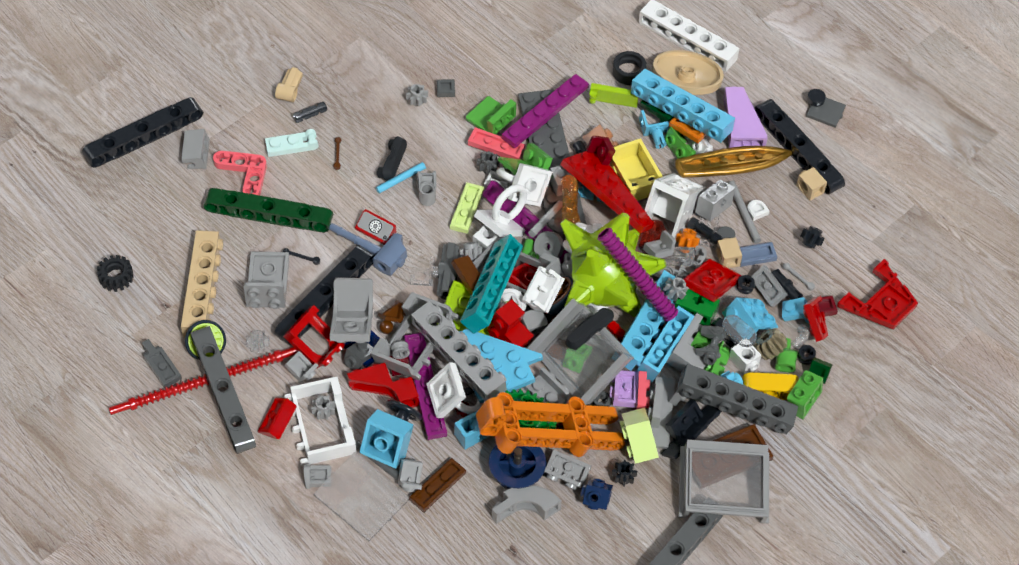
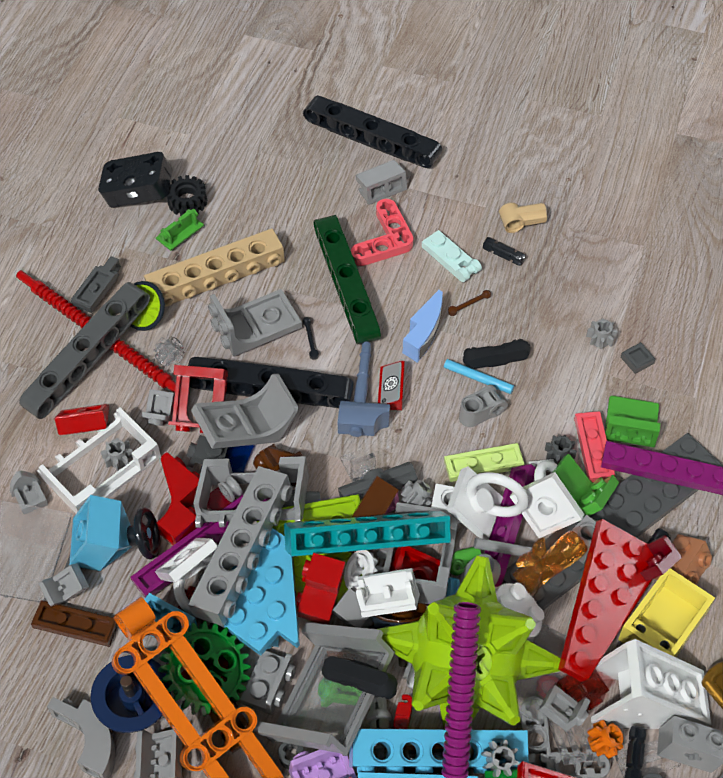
camera: 65 degrees right, 0 degrees up
none -> black axle [98,152,172,208]
none -> bright green hinge [156,209,204,251]
none -> light blue slope [402,290,443,363]

